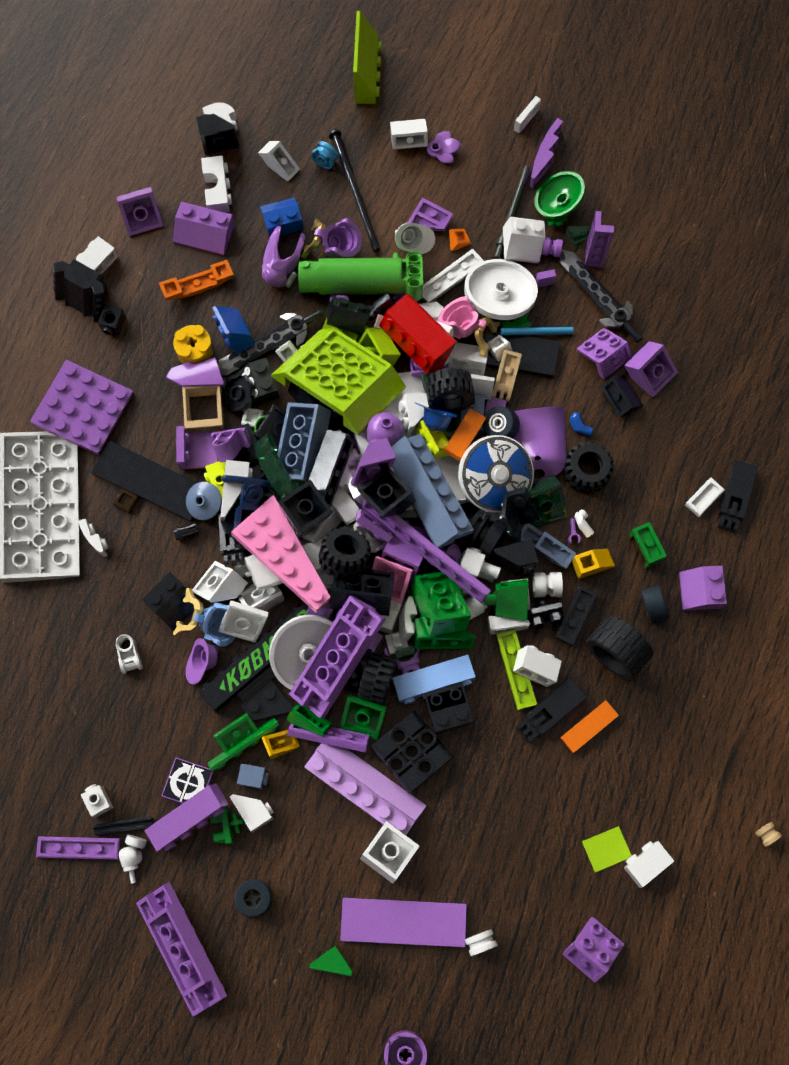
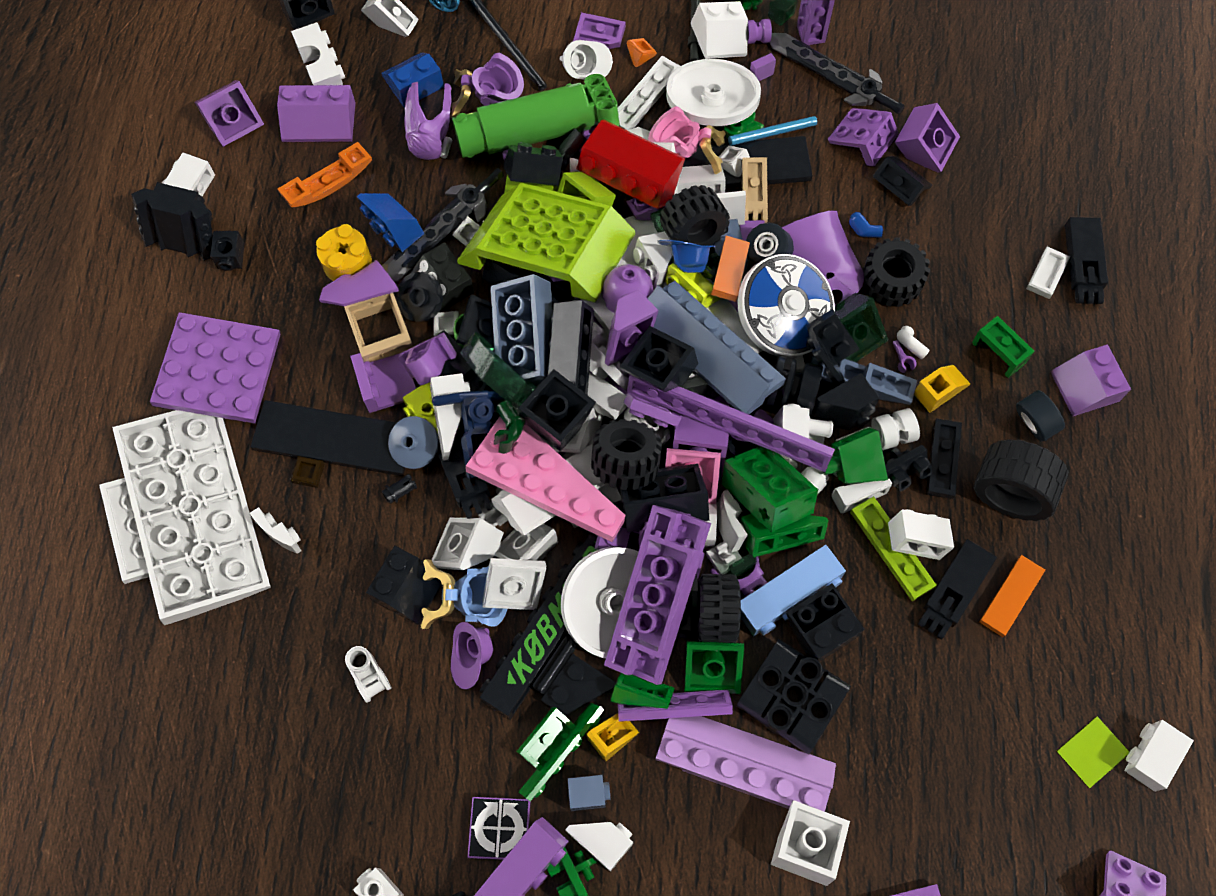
camera: 15 degrees left, 5 degrees down
none -> dark green piece [494,401,526,454]

